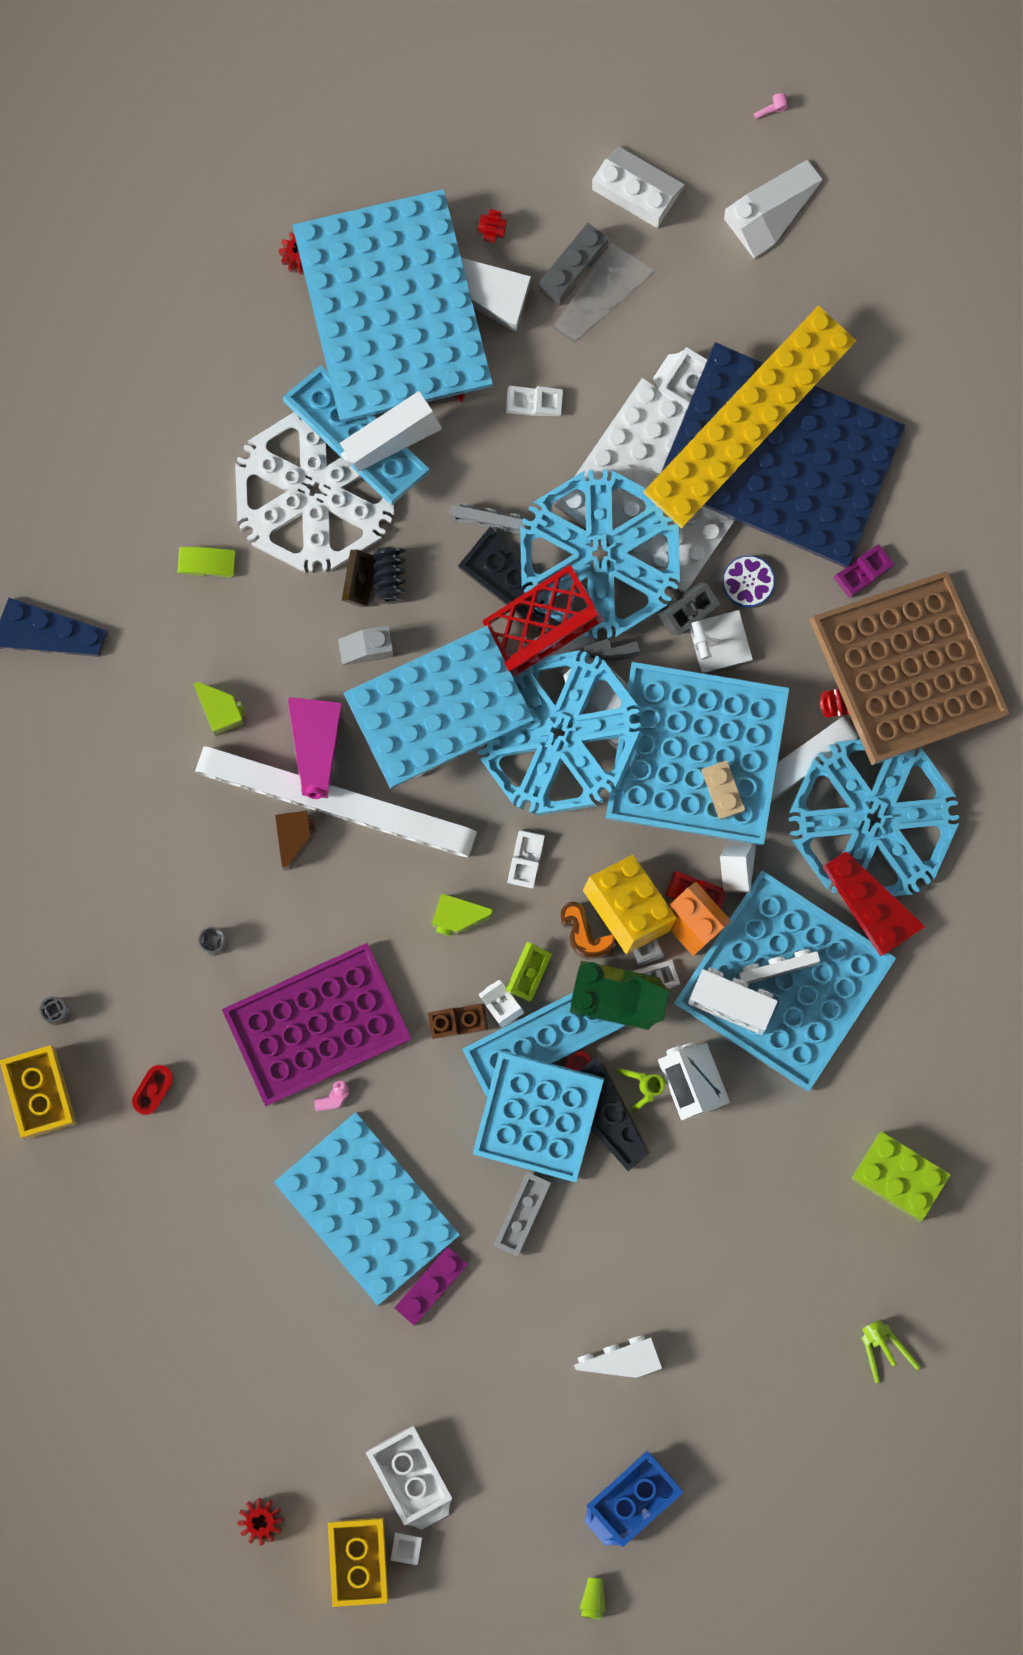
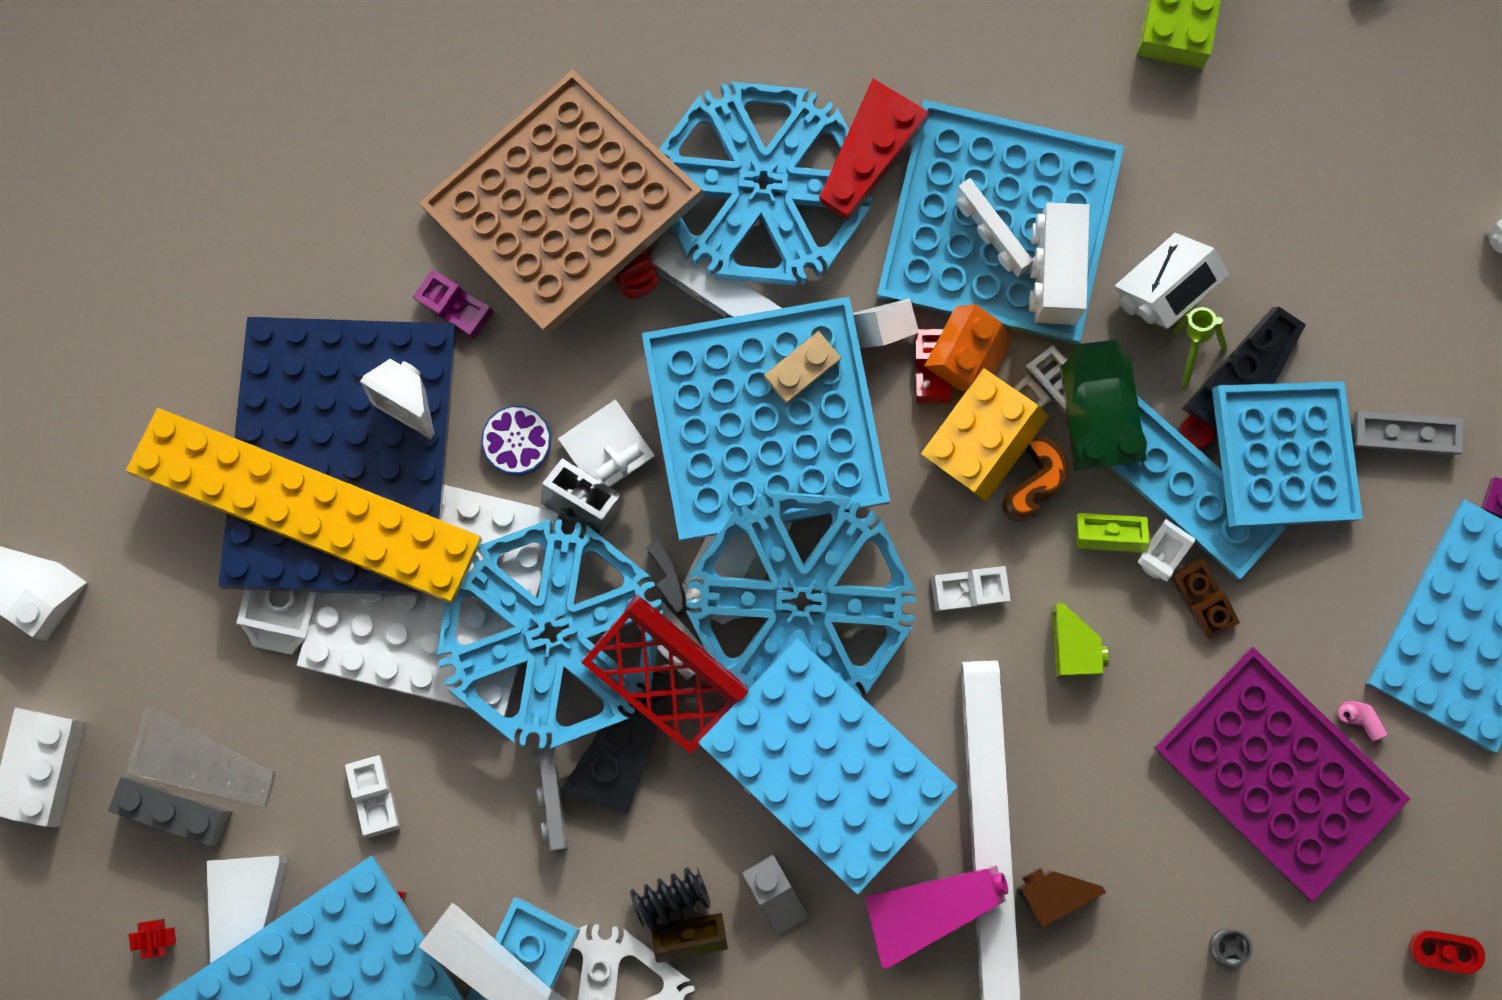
camera: 115 degrees left, 0 degrees up
none -> white slope [360,359,434,440]

